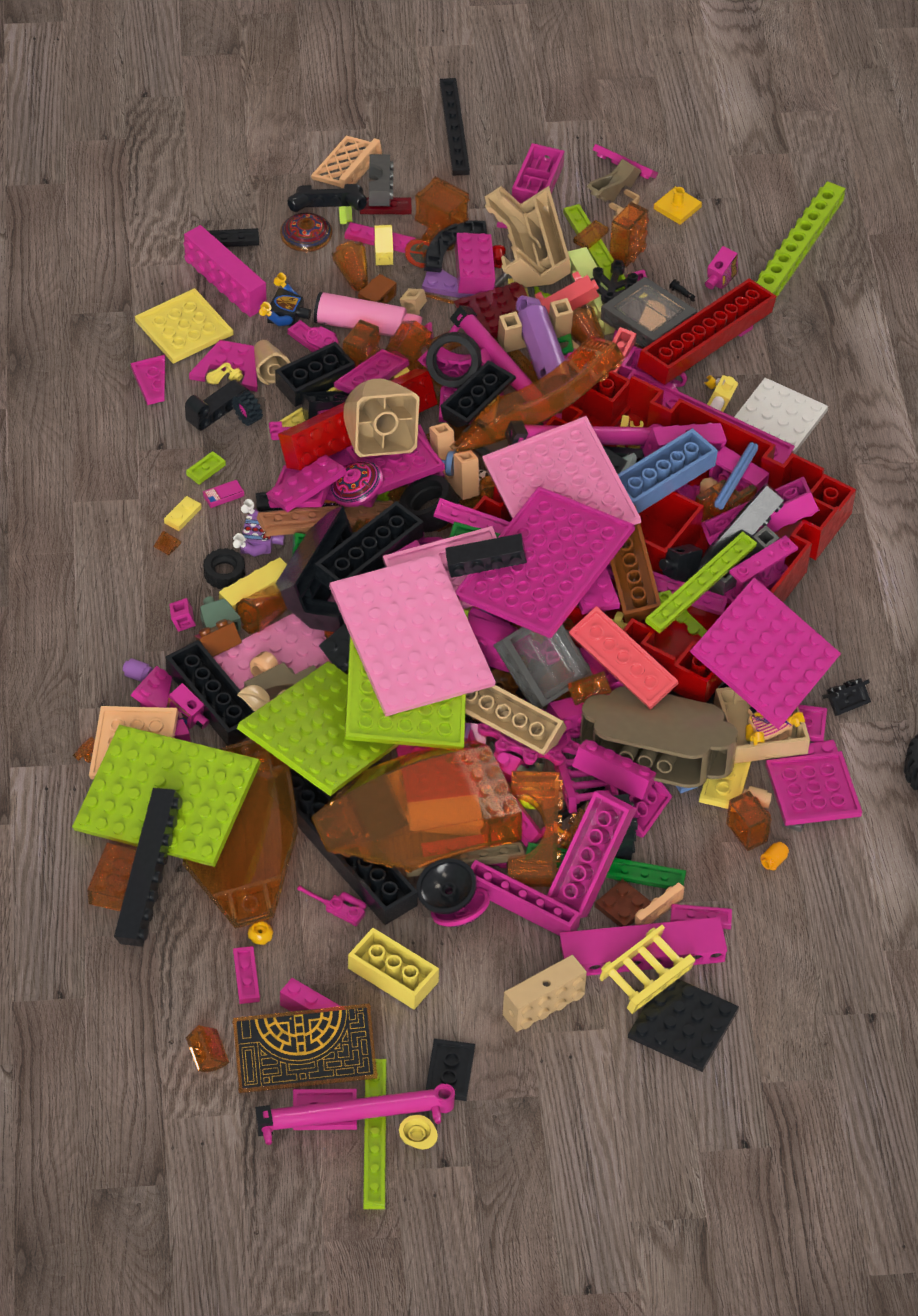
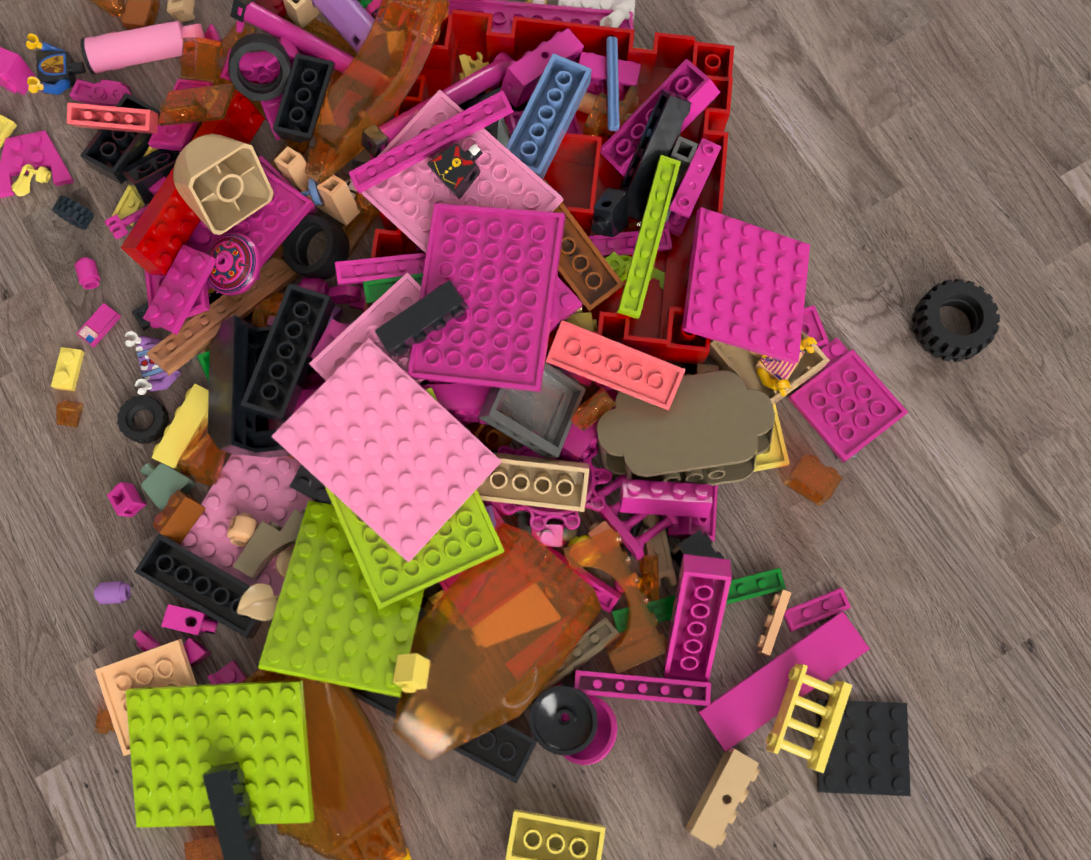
camera: 25 degrees left, 25 degrees up
dark pink wing [131,666,172,708] -> none
black beam [185,380,249,431] -> none
lime plate [186,451,226,485] -> none
tan cone [254,340,291,385] -> none
dark pink piece [297,886,367,927] -> none
clear orange brick [343,319,380,367] -> none
copper plate [595,879,651,927] -> none
tan brick [742,786,772,809] -> none
light orange brick [760,842,789,870] -> none
black bracket [822,678,871,716] -> none
none -> coral brick [67,103,158,134]
none -> dark pink brick [74,257,100,289]
none -> clear orange bracket [157,83,235,126]
none -> dark pink plate [349,90,513,193]
none -> light yellow brick [393,653,431,693]
none -> black torso [427,144,483,199]
none -> white piece [600,3,630,28]

